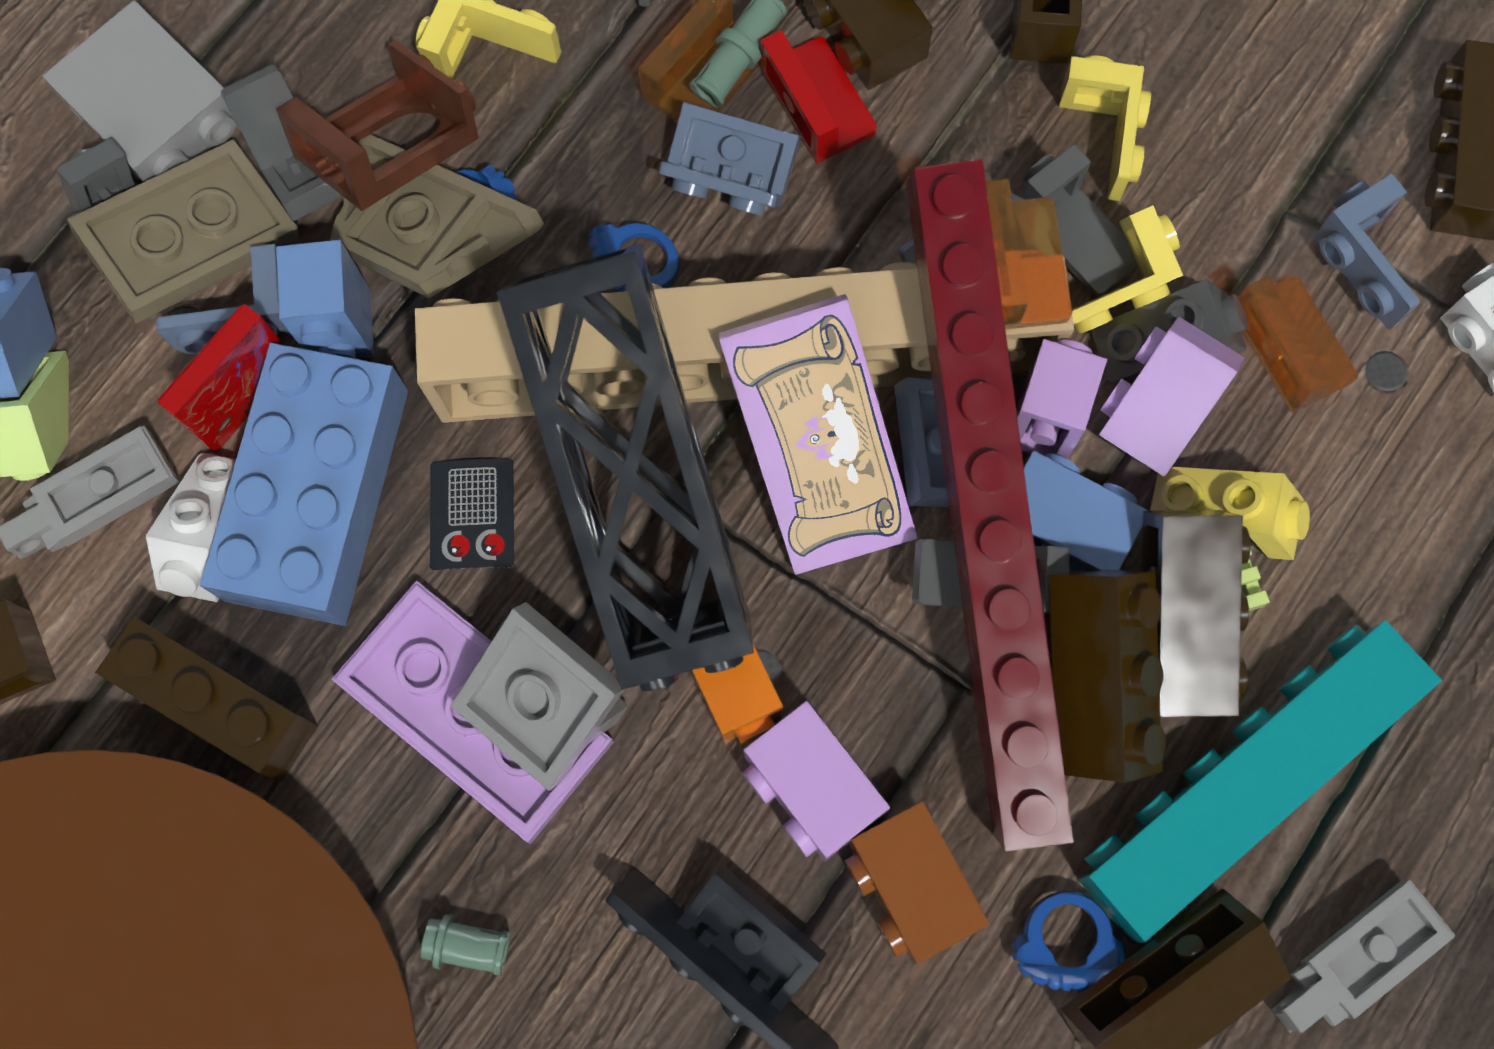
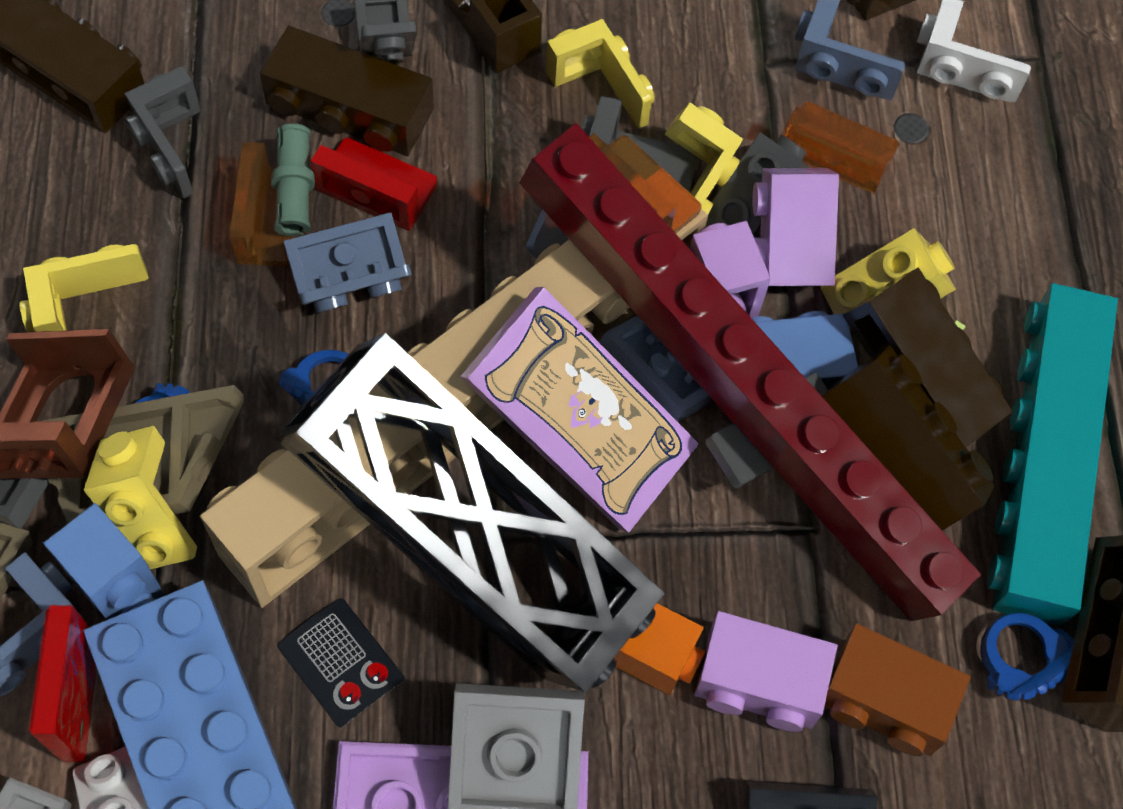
camera: 45 degrees left, 10 degrees down
none -> light yellow bracket [84,426,197,569]

